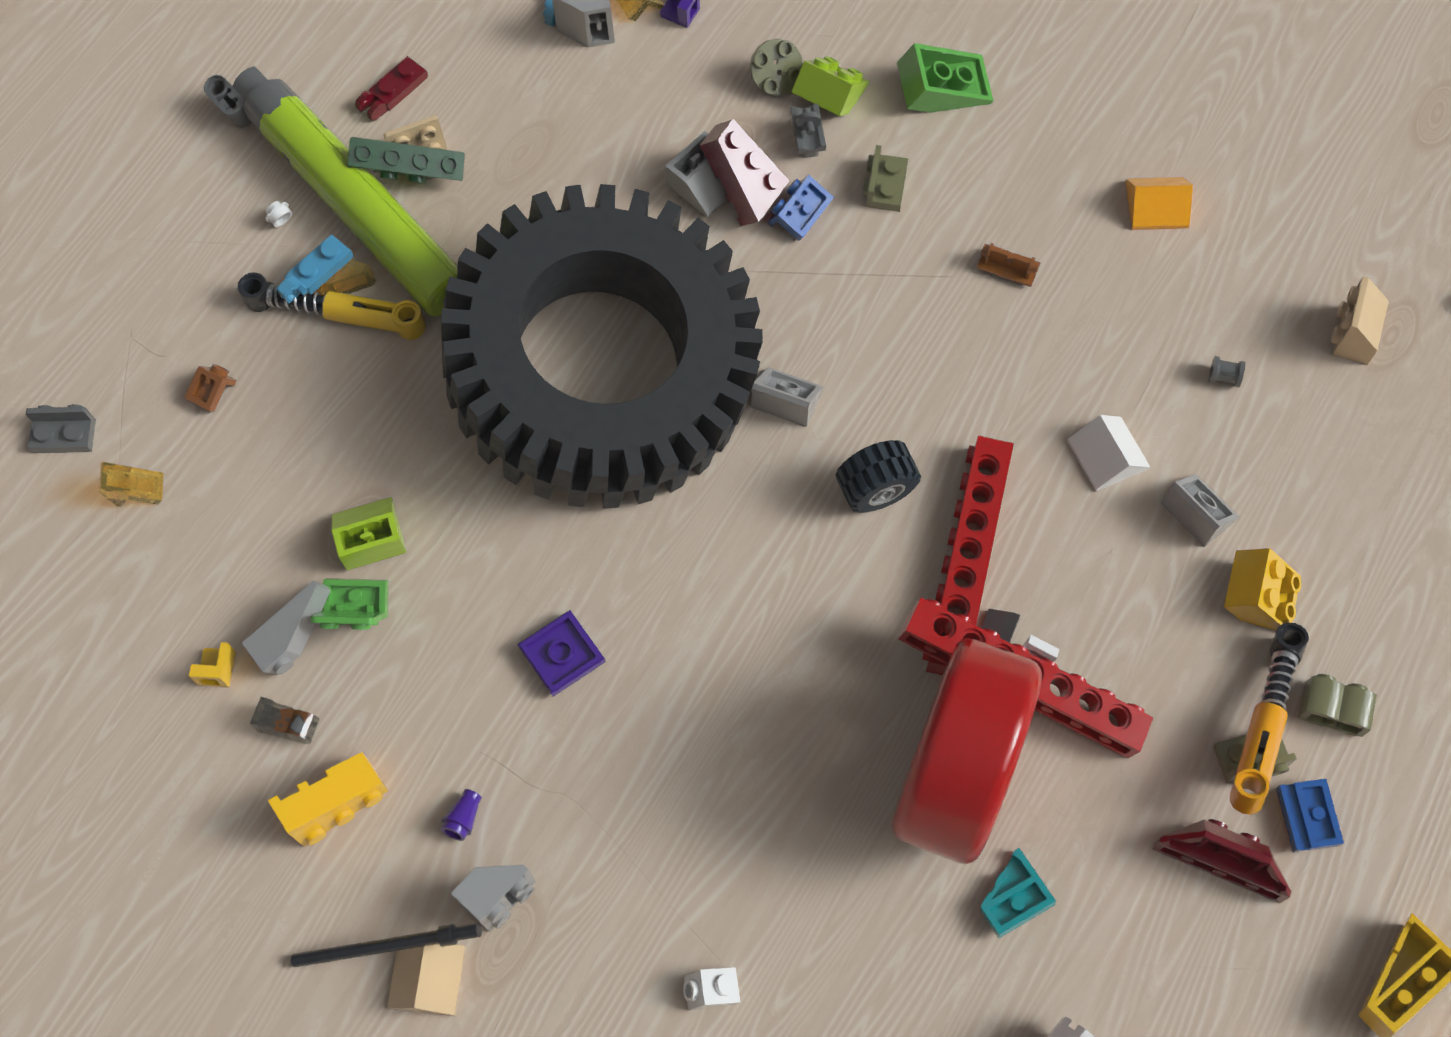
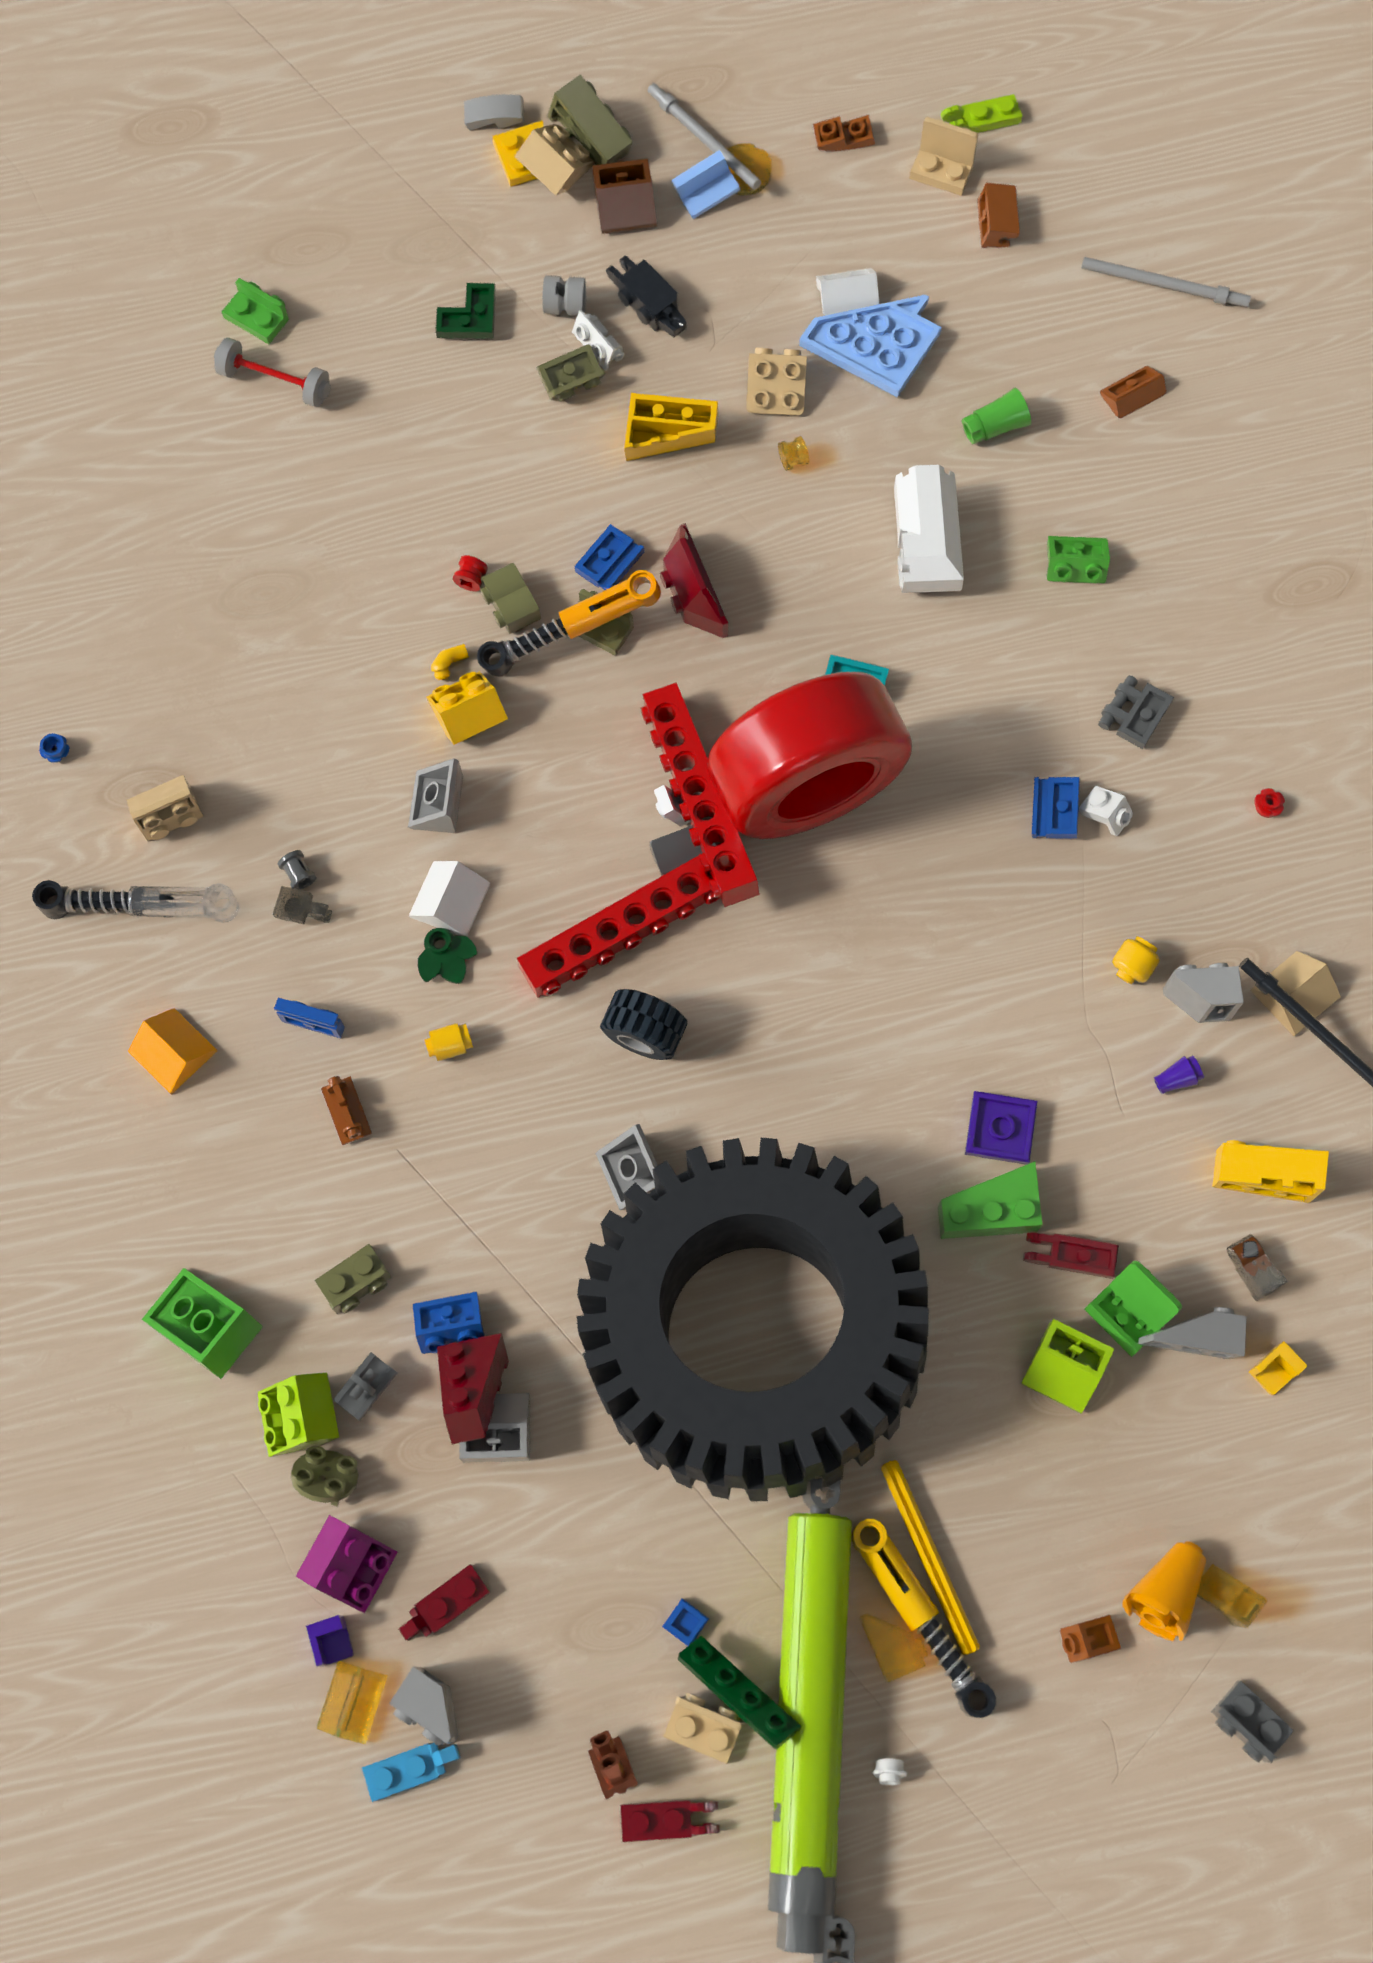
camera: 135 degrees left, 5 degrees up
dark azure hinge [277,234,353,304] -> none
none -> piece [32,880,240,923]
none -> clear smoke plate [272,886,333,925]
none -> blue plate [274,997,345,1039]
none -> magenta slope [296,1515,398,1614]
none -> dark red hinge [398,1564,491,1641]
none -> dark green plate [417,928,478,984]
none -> yellow brick [424,1023,473,1061]
none -> yellow arm [431,644,469,680]
none -> red wheel [452,555,488,591]
none -> copper hips [588,1730,638,1800]
none -> blue tile [662,1598,709,1646]
none -> yellow axle [881,1460,980,1655]
none -> bright green wedge [938,1161,1042,1239]
none -> dark red hinge [1023,1232,1119,1279]
none -> blue plate [1032,777,1080,839]
none -> yellow head [1112,936,1160,985]
none -> light orange cone [1122,1541,1206,1641]

